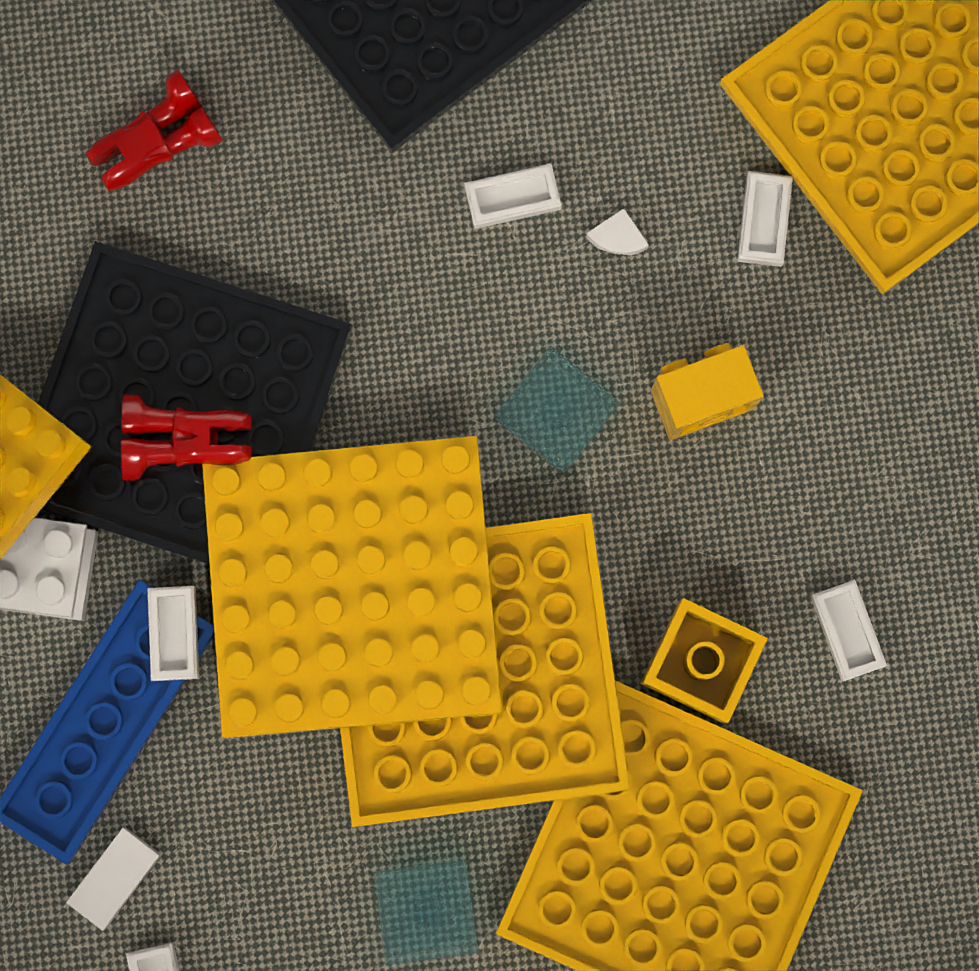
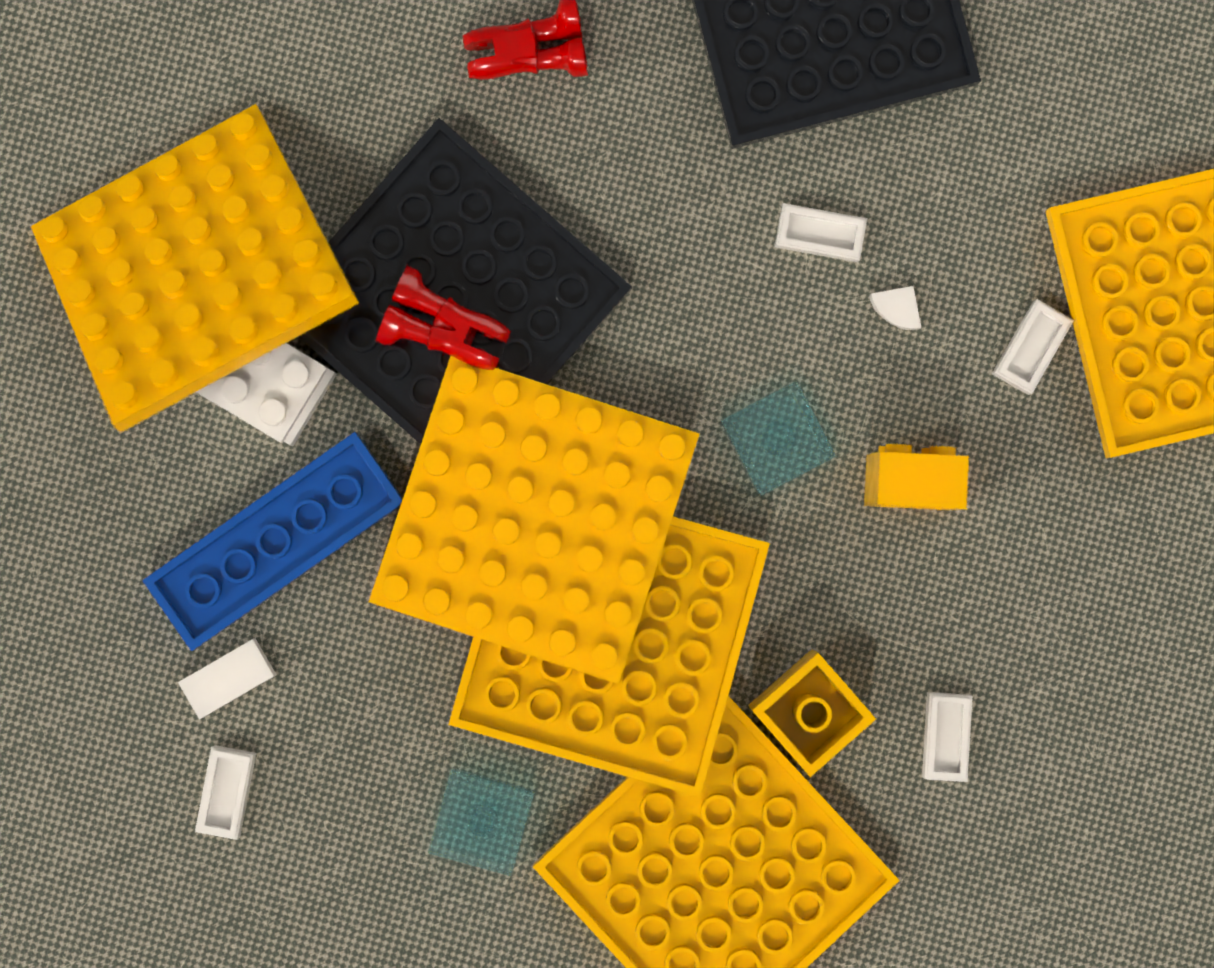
camera: 15 degrees right, 5 degrees up
white tile [148,586,199,681] -> none

